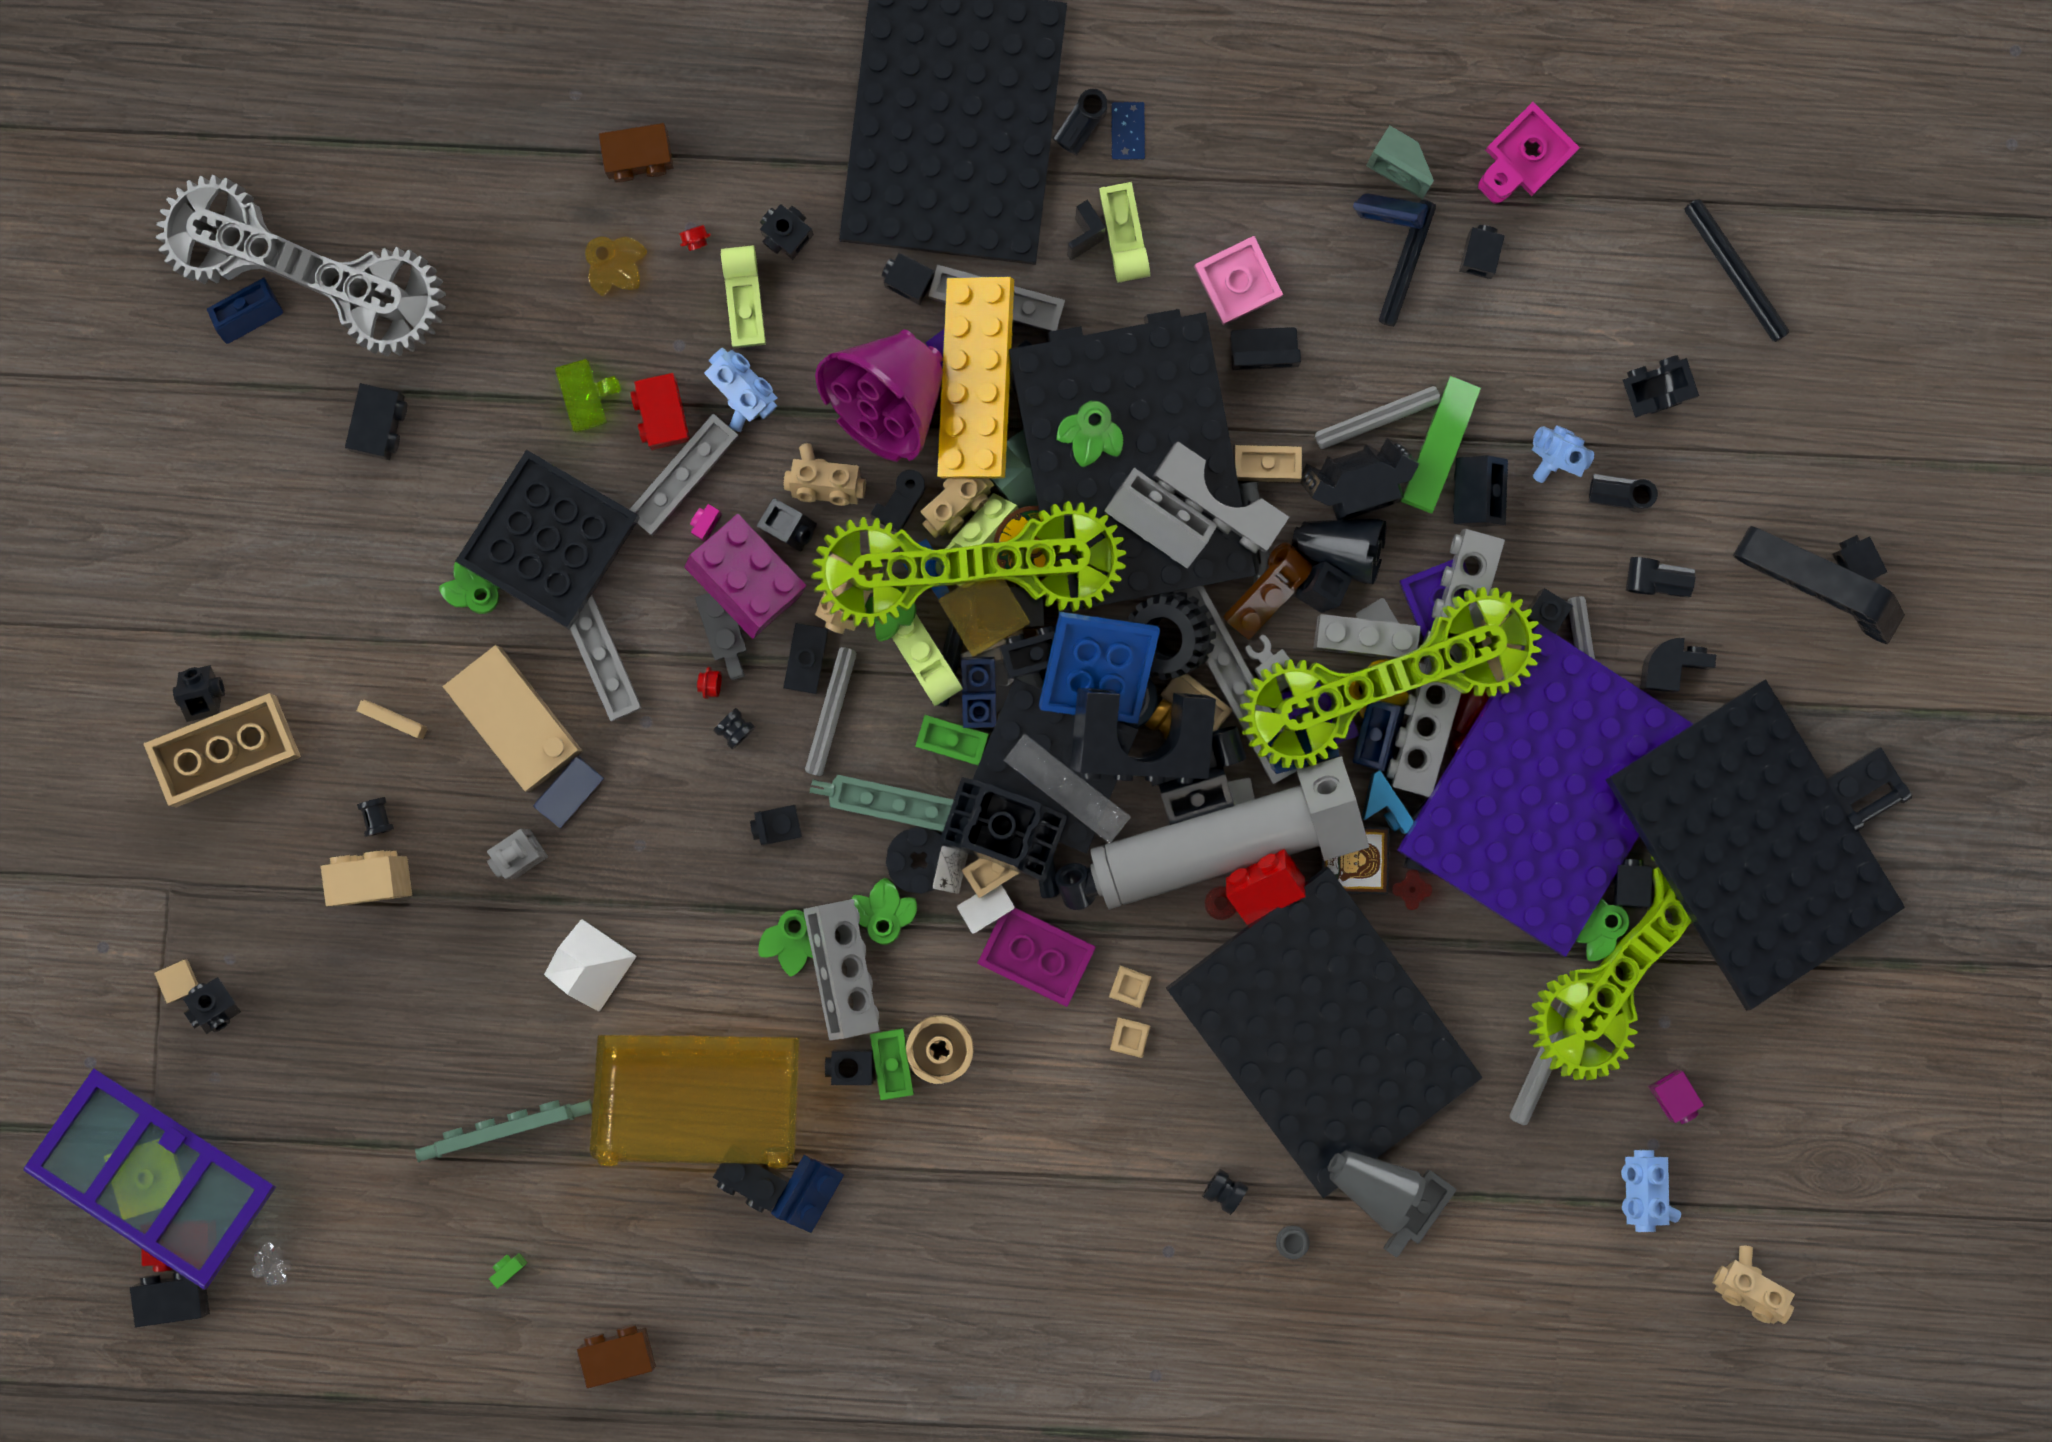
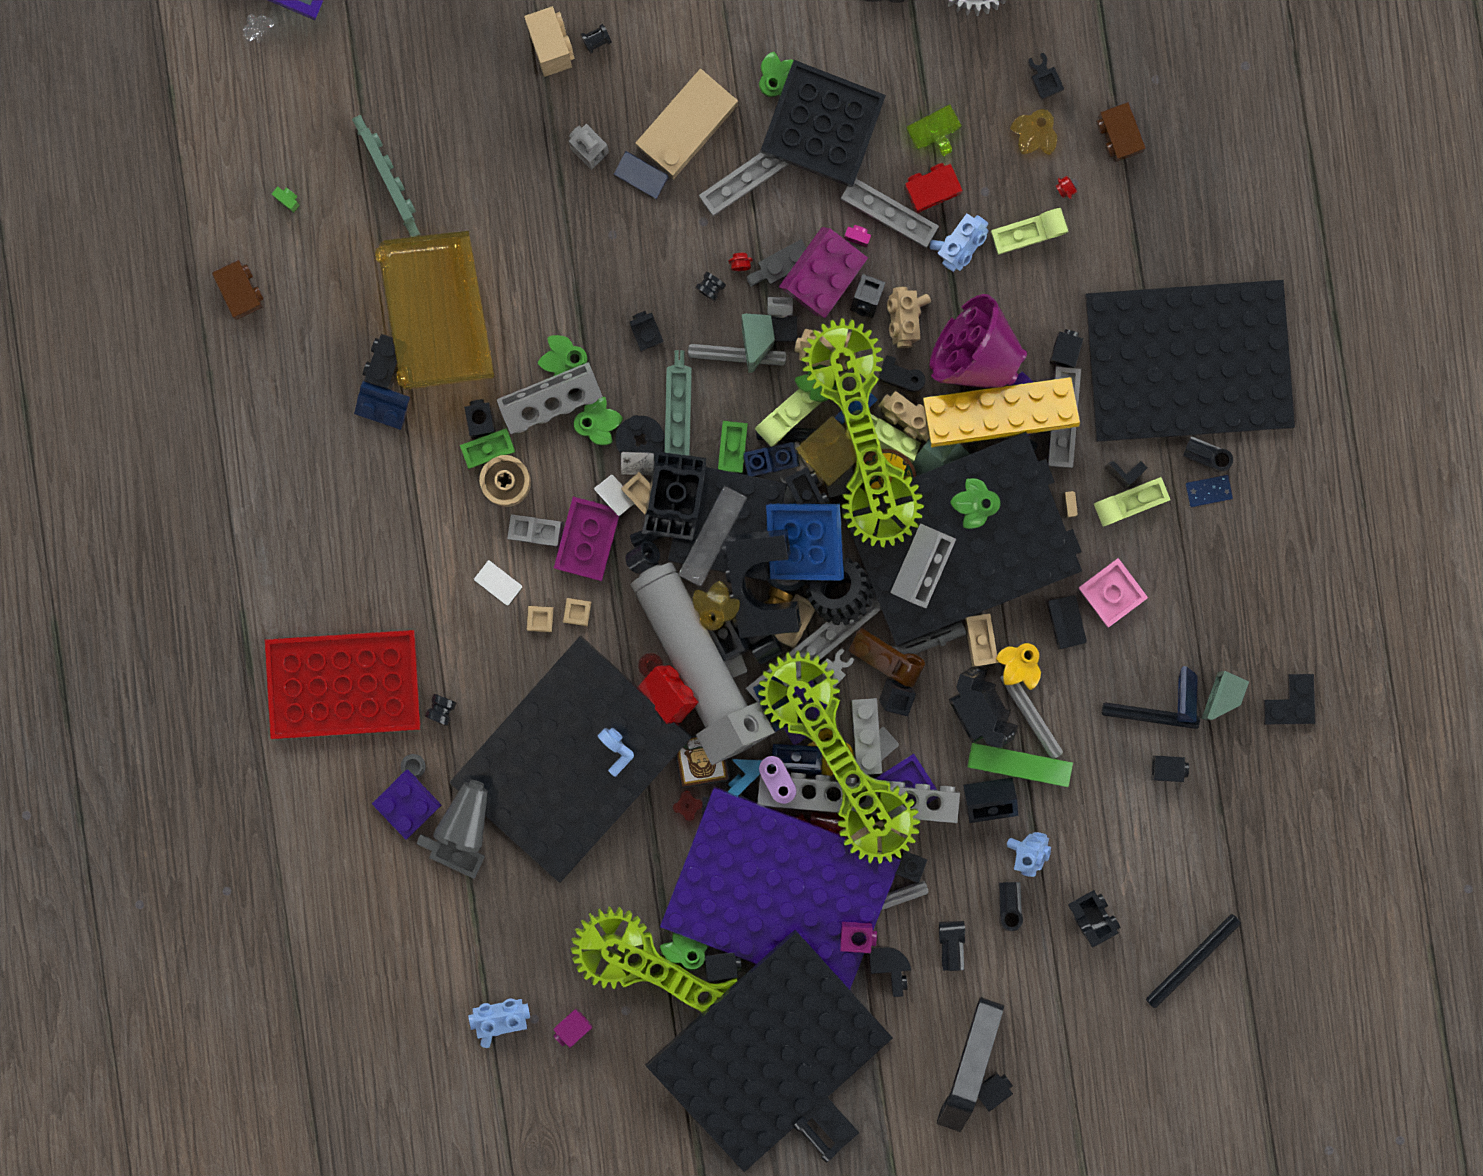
camera: 75 degrees right, 0 degrees up
tan tile [356,700,428,739] -> none
white slope [544,919,637,1012] -> none
black brick [760,204,814,260] -> none
light grey arch [1152,442,1289,553] -> none
black cone [1292,519,1387,584] -> none
dark pink plate [1478,102,1580,204] -> none
light grey axle [1509,1001,1570,1125] -> none
tan brick [1712,1246,1795,1324] -> none
none -> red plate [265,630,421,739]
none -> dark purple plate [372,769,442,840]
none -> white sticker [474,560,522,606]
none -> light grey slope [507,514,564,547]
none -> light blue plate [598,728,634,777]
none -> clear yellow plate [693,581,740,630]
none -> sand green slope [741,313,775,373]
none -> lavender plate [759,756,796,804]
none -> light grey plate [768,297,793,318]
none -> magenta brick [840,922,877,953]
none -> yellow plate [996,643,1041,690]
none -> black plate [1028,53,1064,100]
none -> tan tile [1063,491,1078,518]
none -> black plate [1263,674,1315,725]

